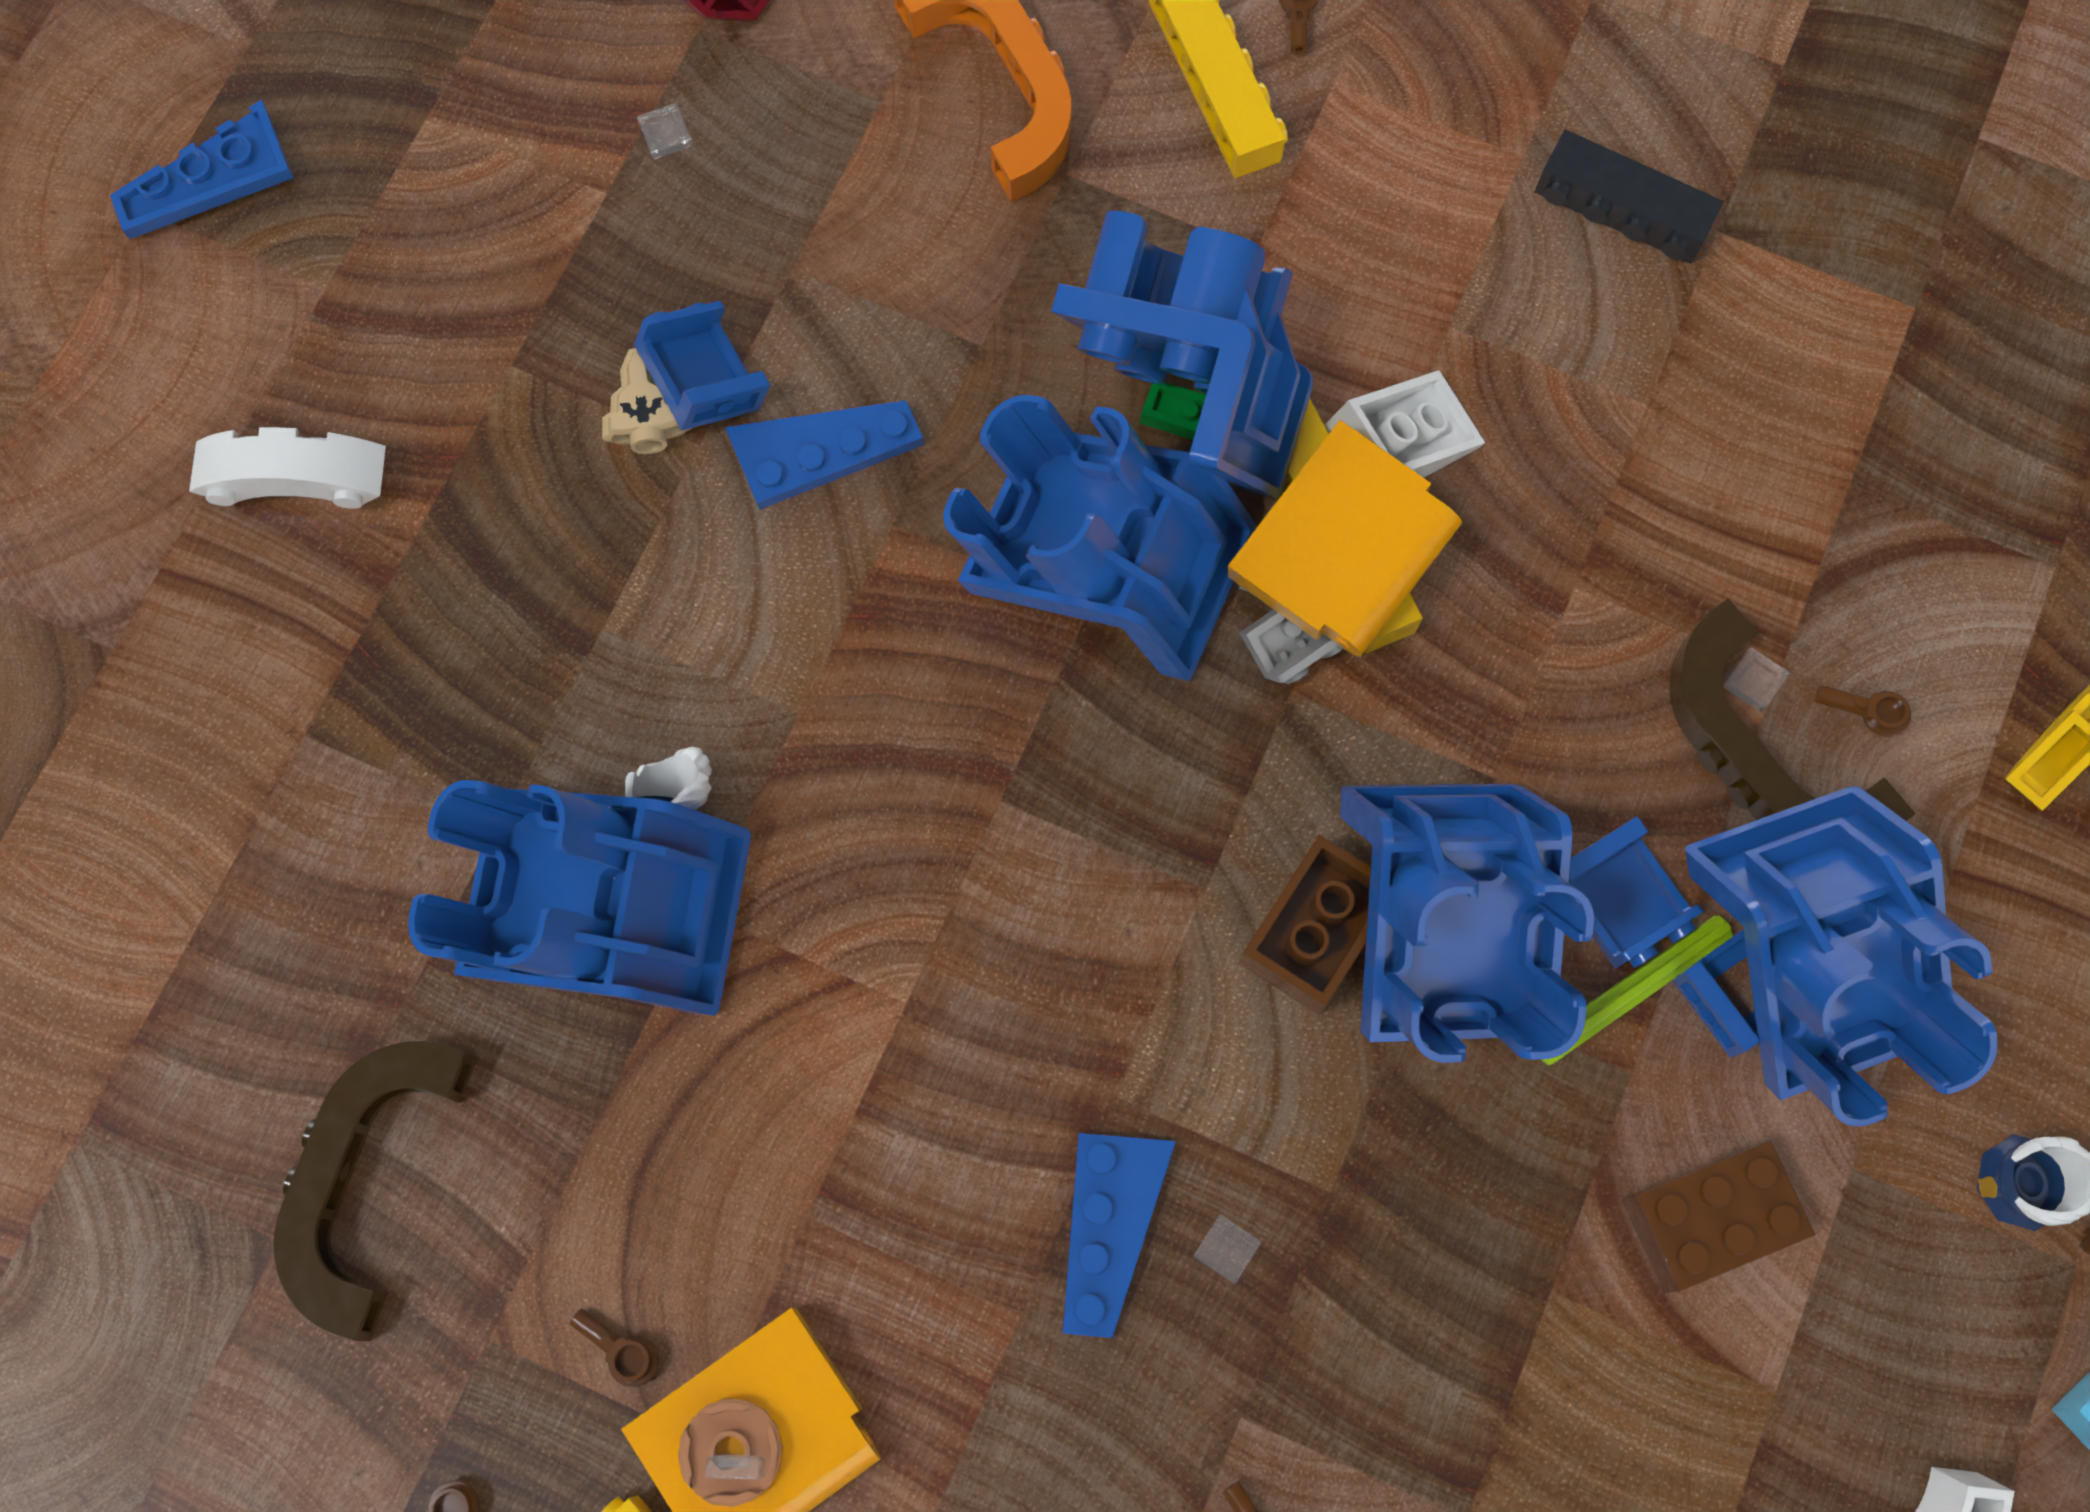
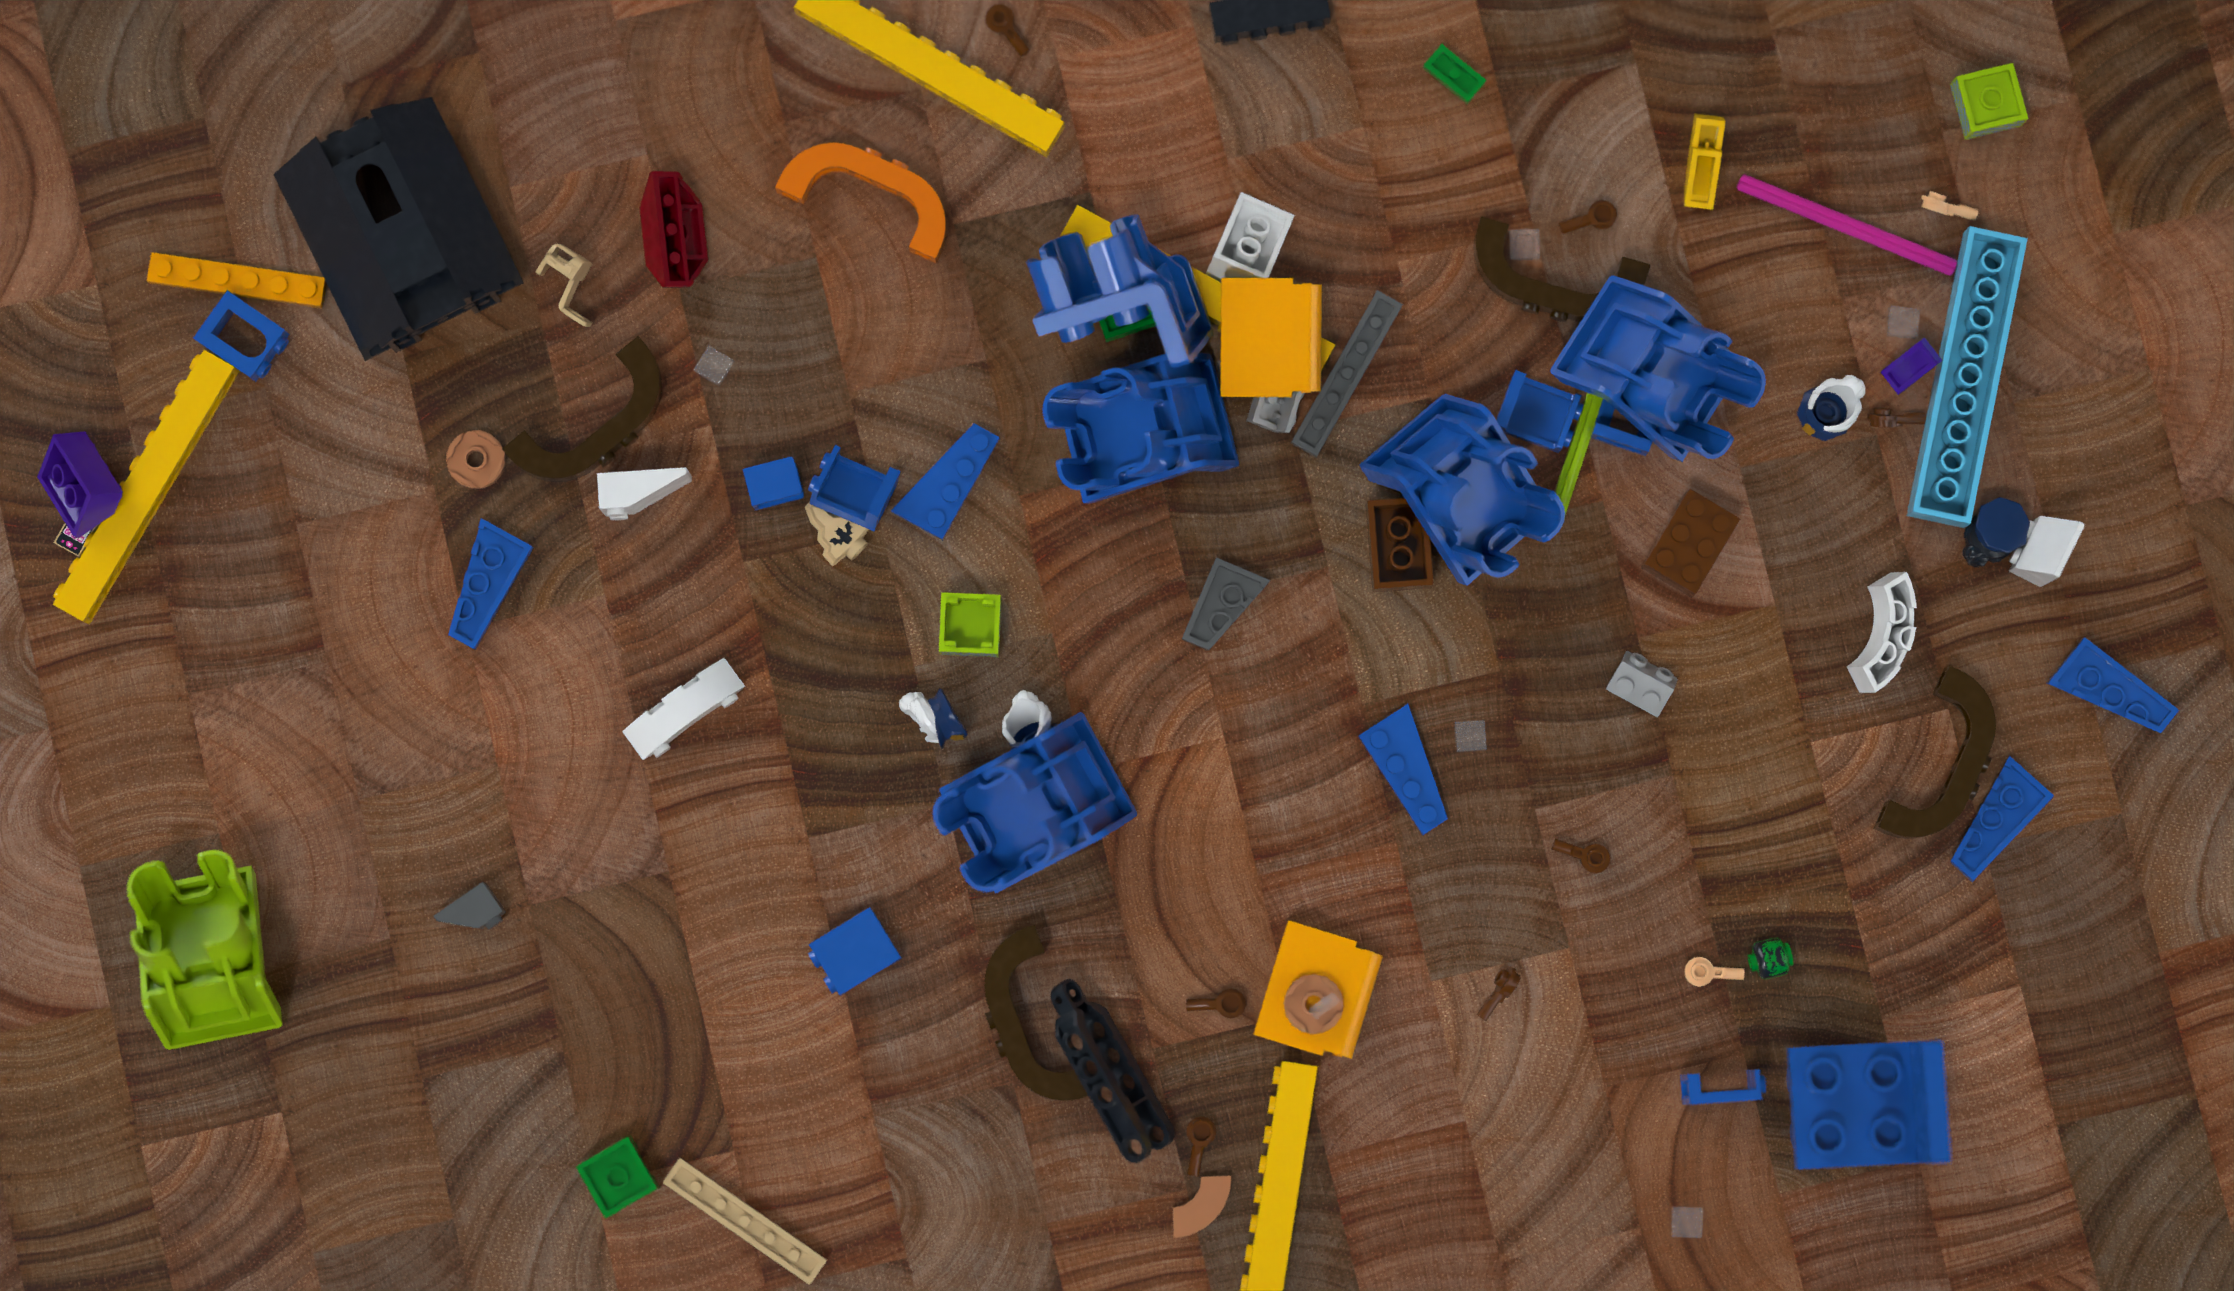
camera: 40 degrees left, 10 degrees up
none -> nougat tile [446,430,506,489]
none -> dark brown arch [502,336,662,482]
none -> white slope [597,467,692,520]
none -> blue piece [743,457,804,511]
none -> blue panel [808,907,902,996]
none -> piece [899,688,968,749]
none -> lime container [939,592,1001,657]
none -> black piece [1050,979,1175,1163]
none -> dark grey wing [1182,558,1270,651]
none -> dark grey plate [1291,290,1403,458]
none -> green plate [1423,44,1487,105]
none -> light grey bracket [1606,651,1678,718]

